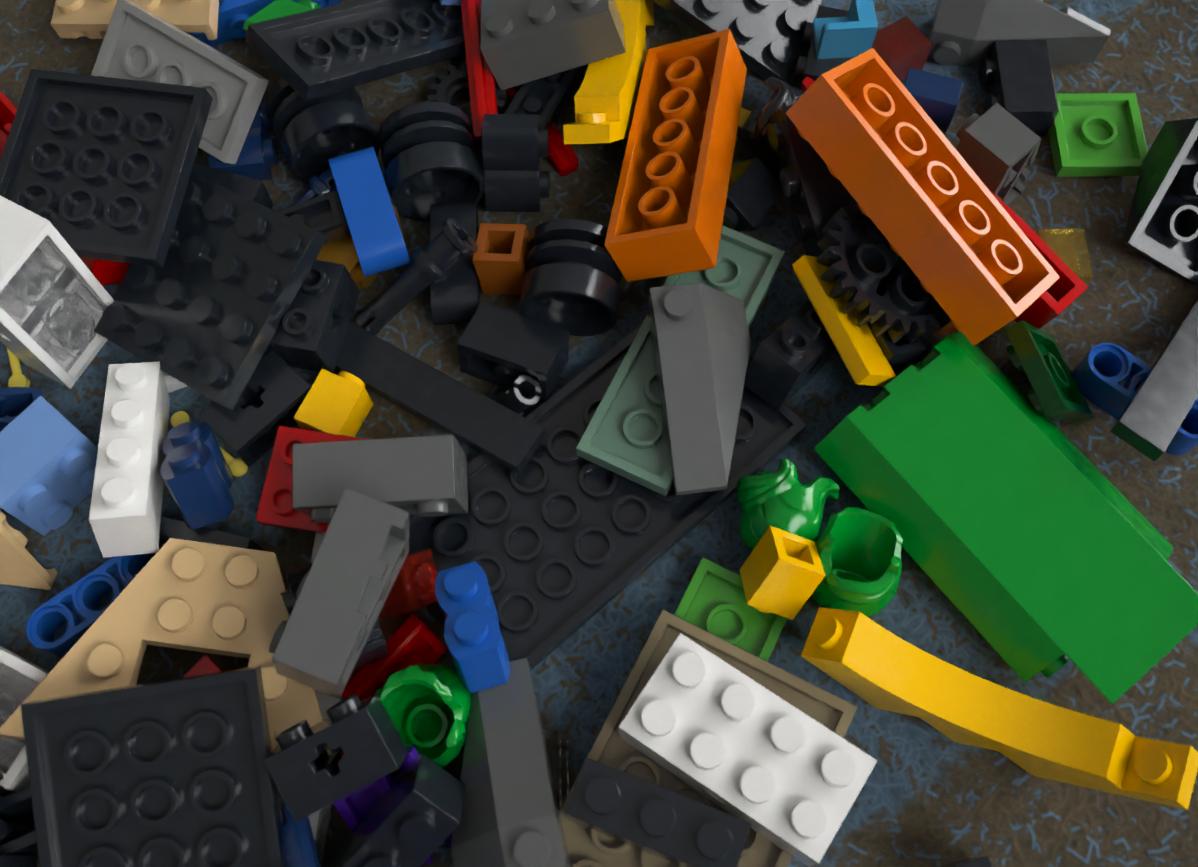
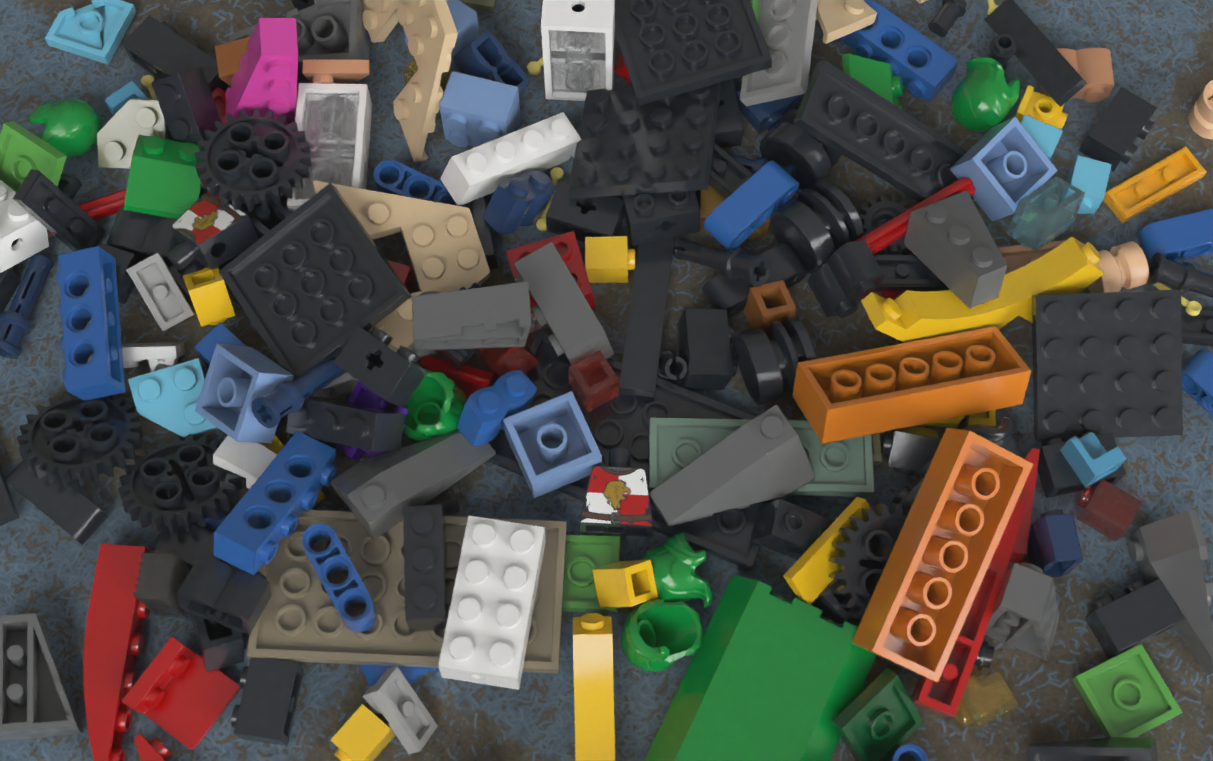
camera: 65 degrees right, 0 degrees up
none -> medium blue brick [503,391,602,498]
none -> clear red brick [568,350,619,412]
none -> torso [580,448,653,537]

